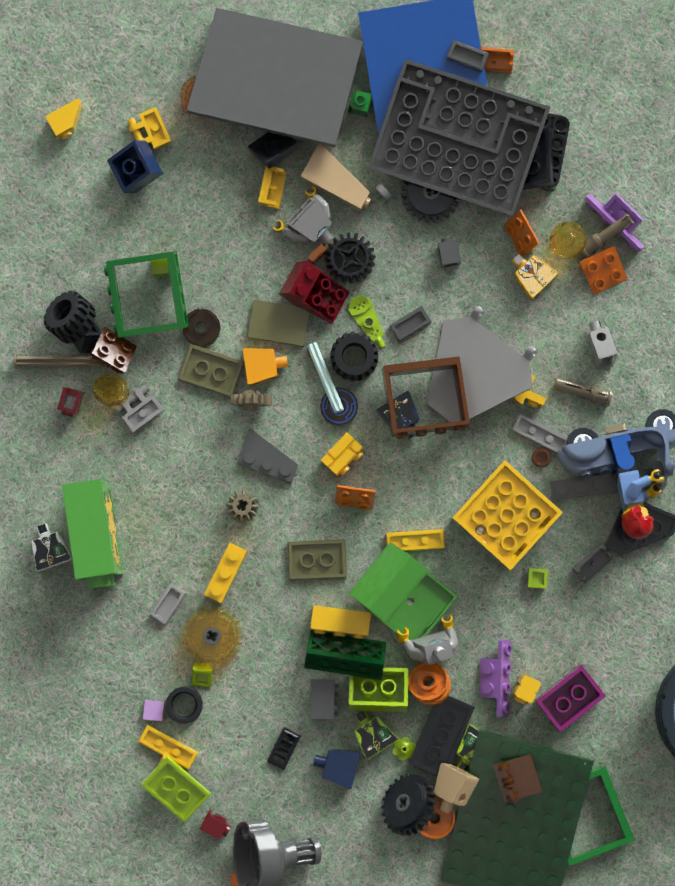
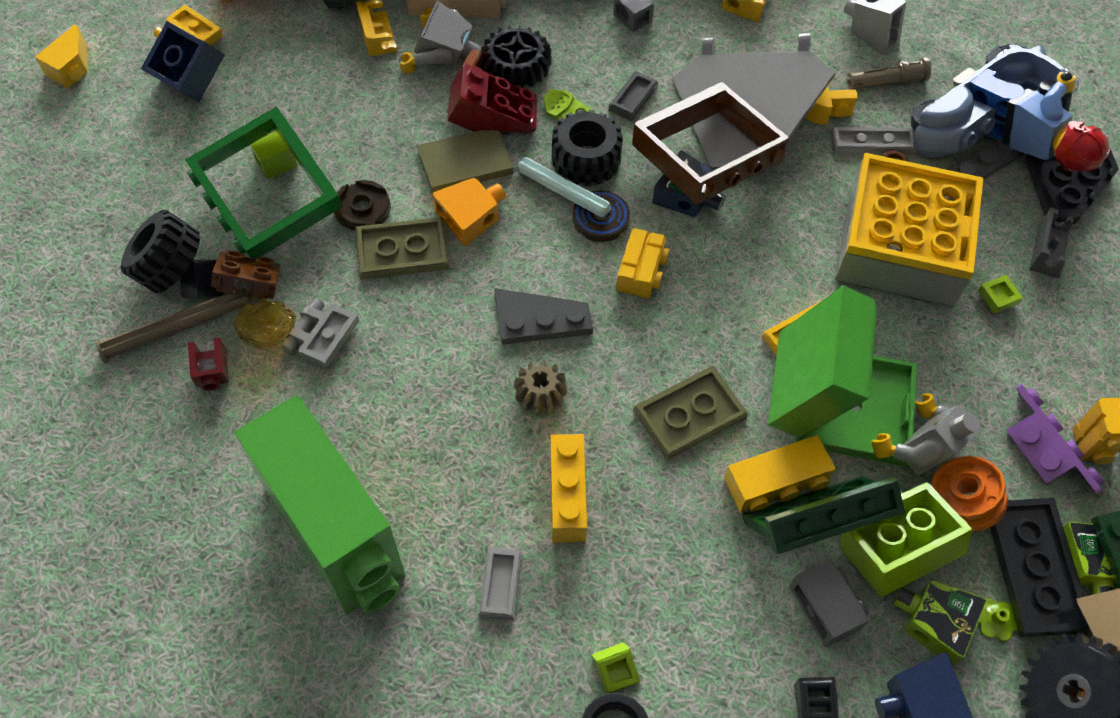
camera: 30 degrees left, 25 degrees down
black torso [32,524,73,572] -> none
clear yellow gear [182,605,243,667] -> none
dark tan gear [231,390,272,411] -> none
orange hinge [335,485,376,510] -> none

